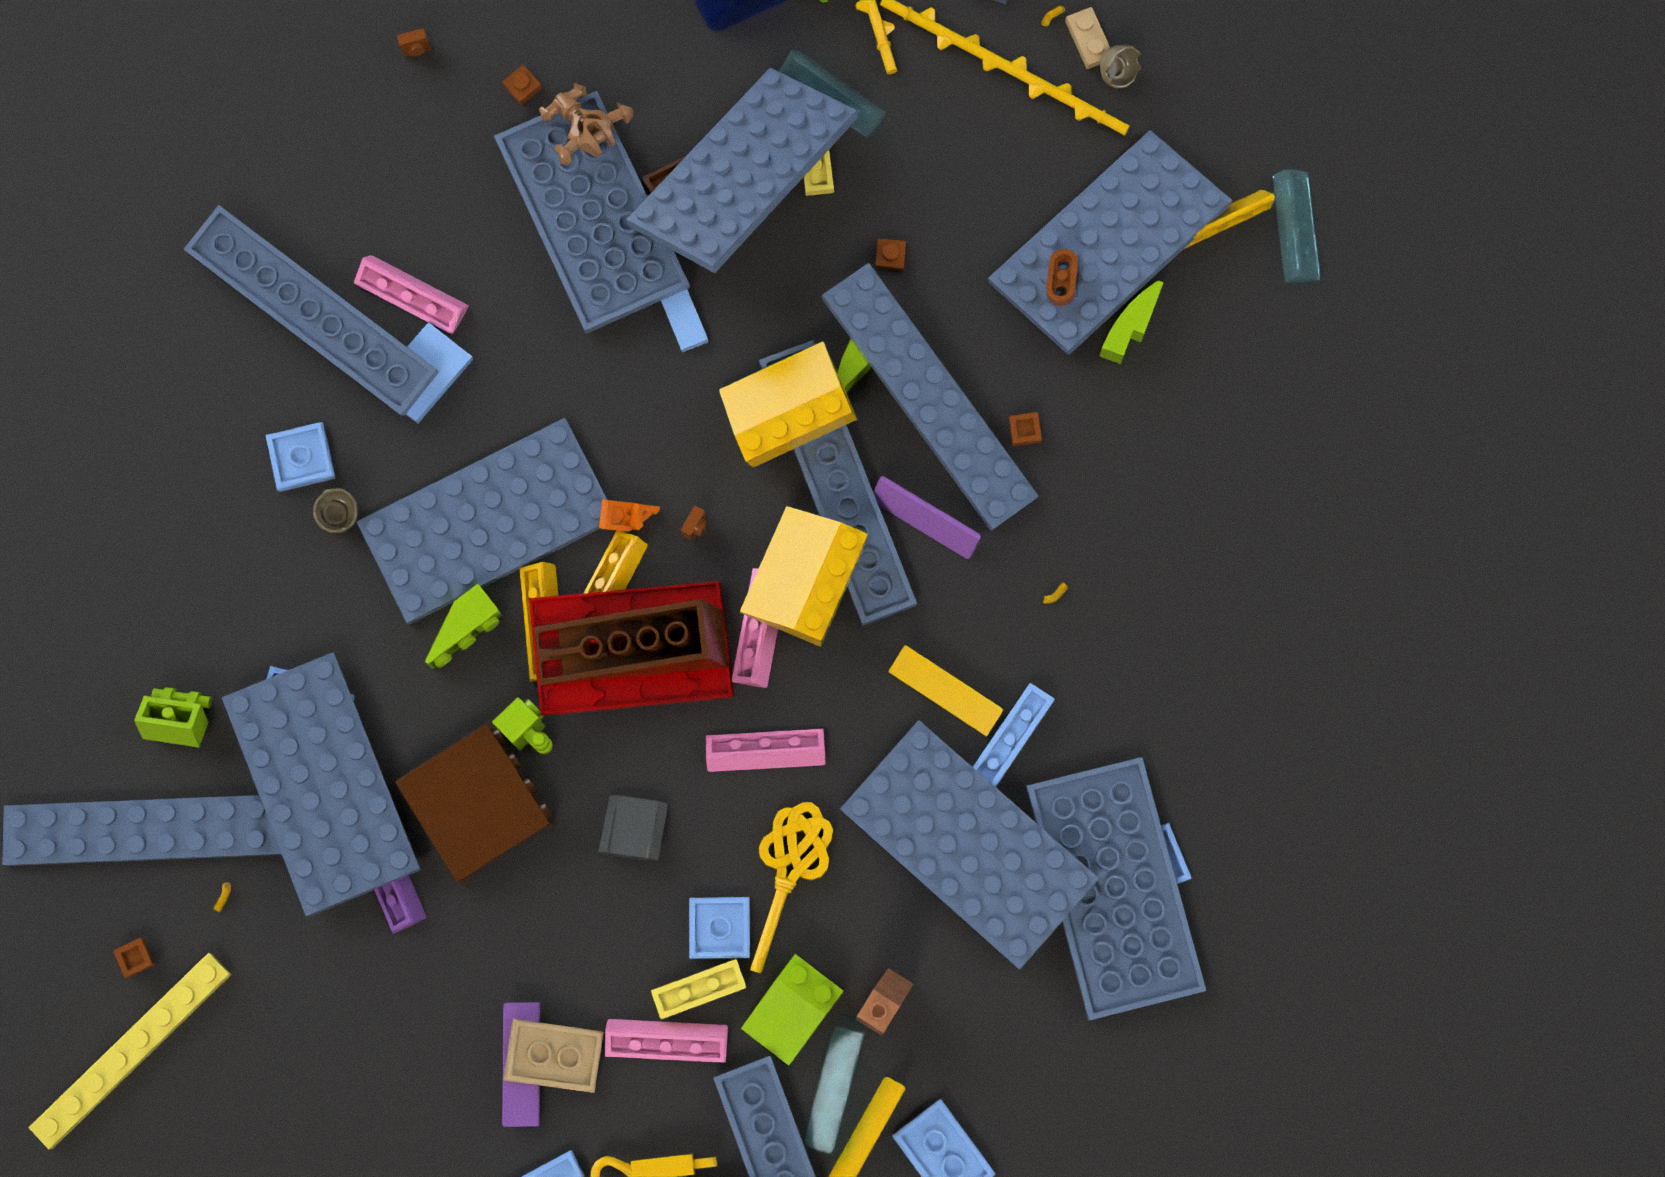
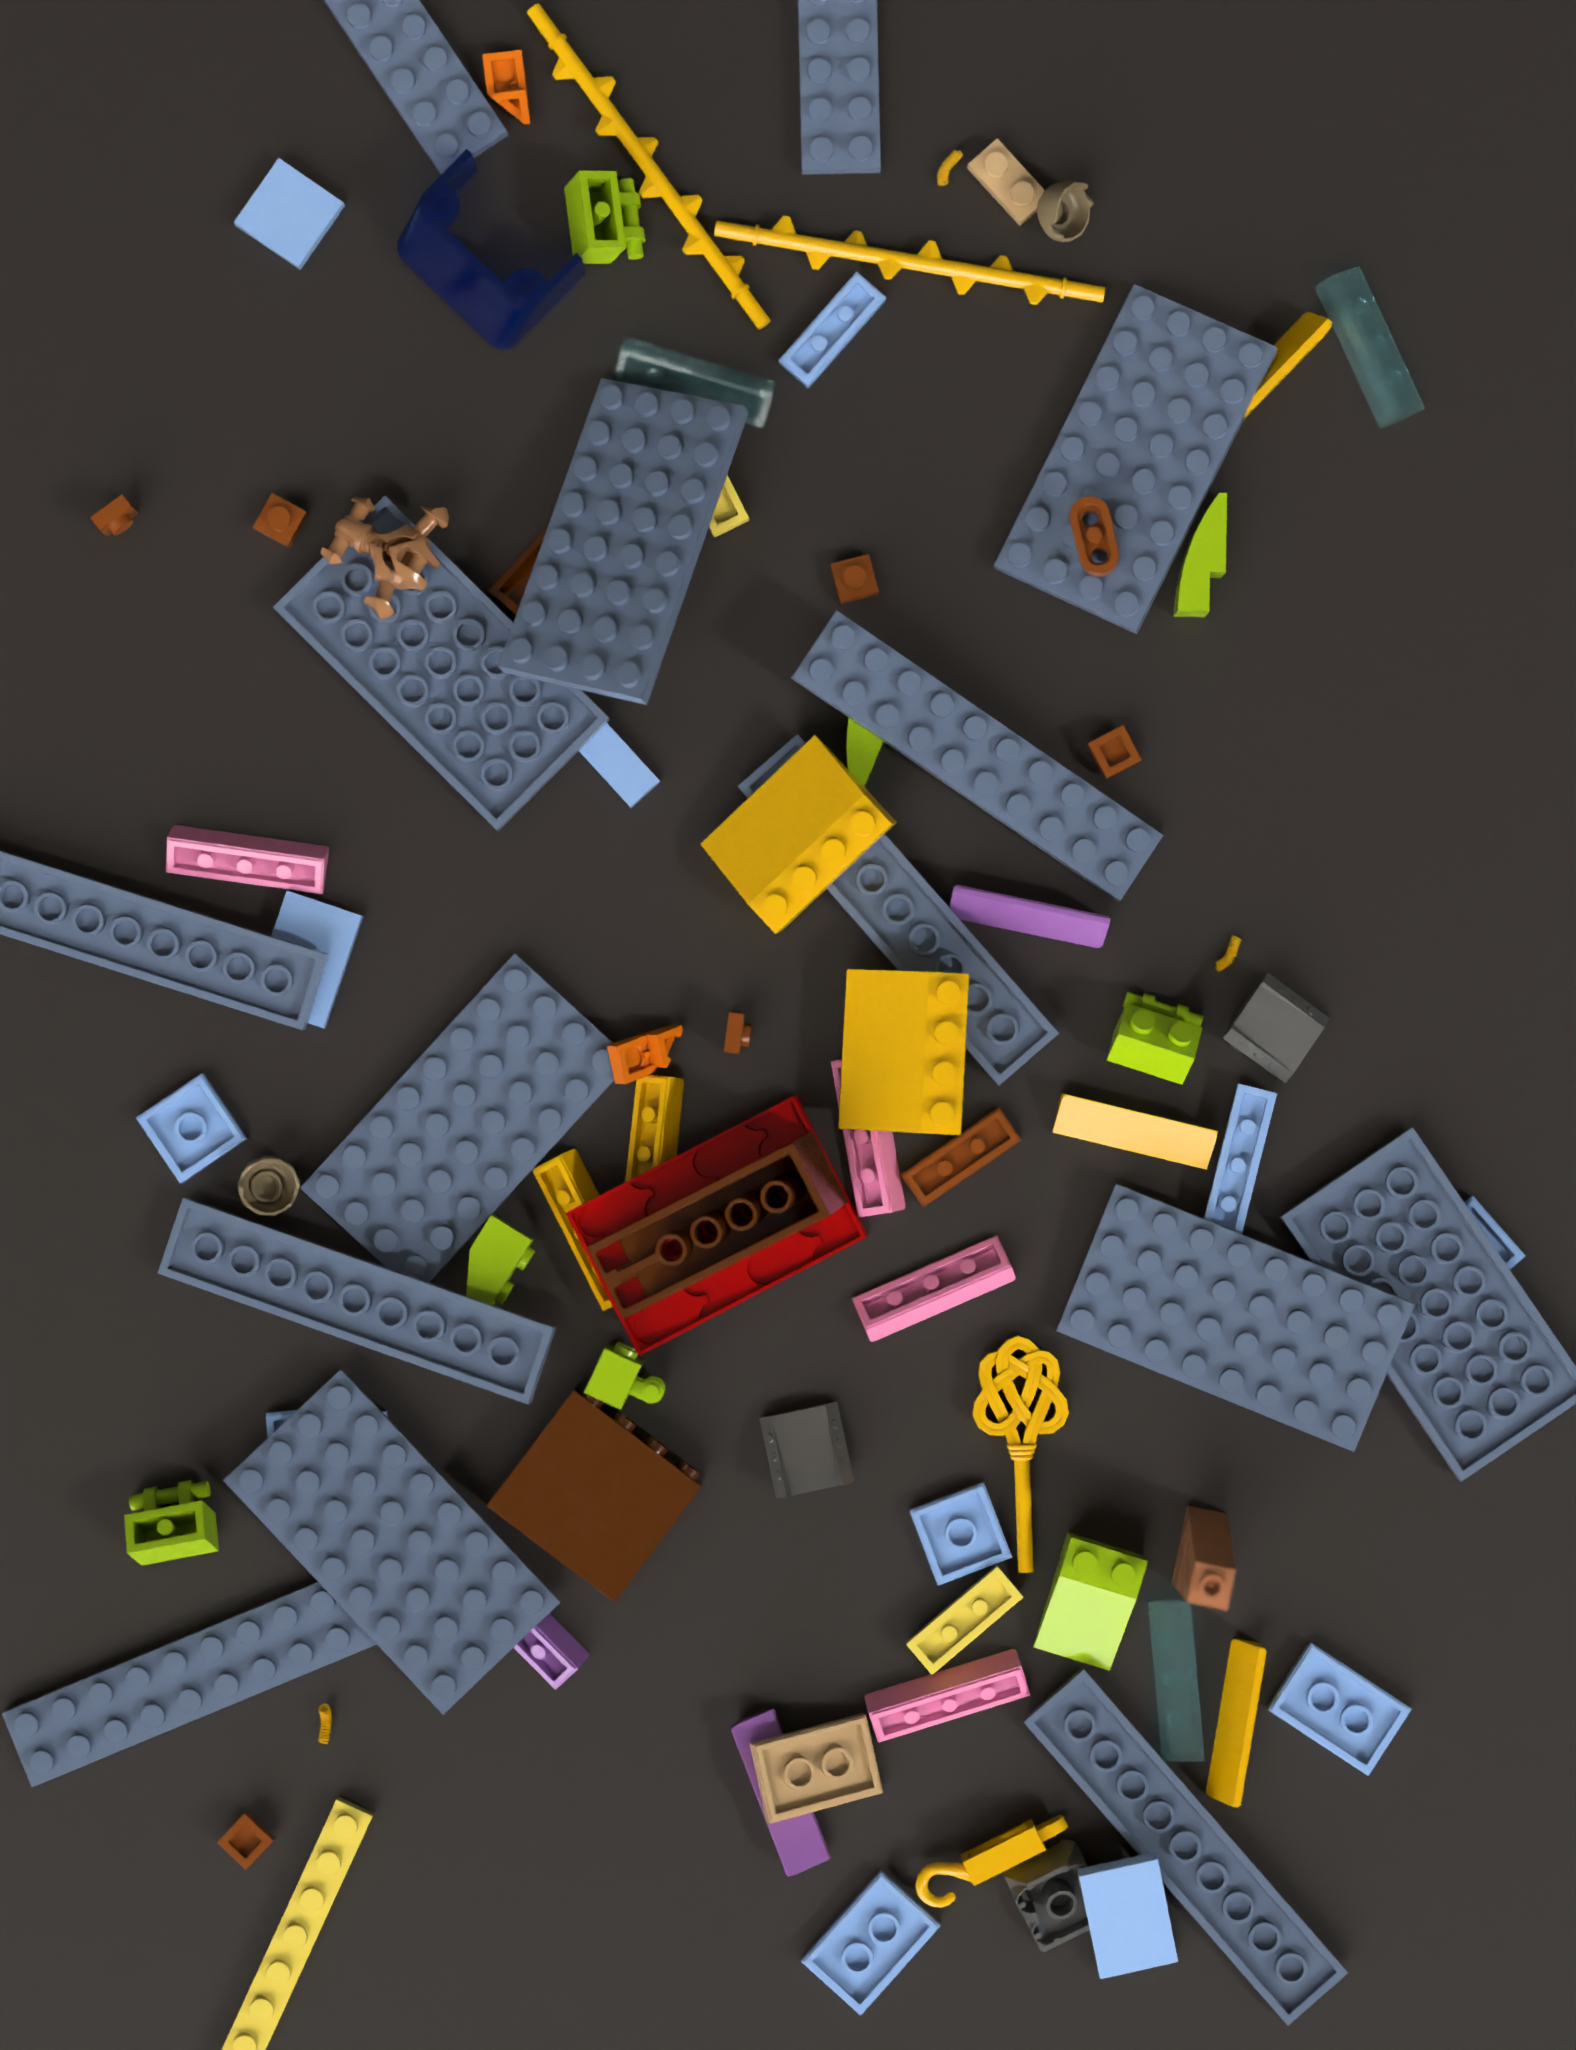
camera: 20 degrees left, 10 degrees up
none -> sand blue plate [158,1198,556,1404]
none -> light blue tile [779,271,886,388]
none -> dark orange tile [901,1107,1021,1207]
none -> lime brick [1107,992,1203,1085]
none -> dark grey slope [1223,972,1330,1083]

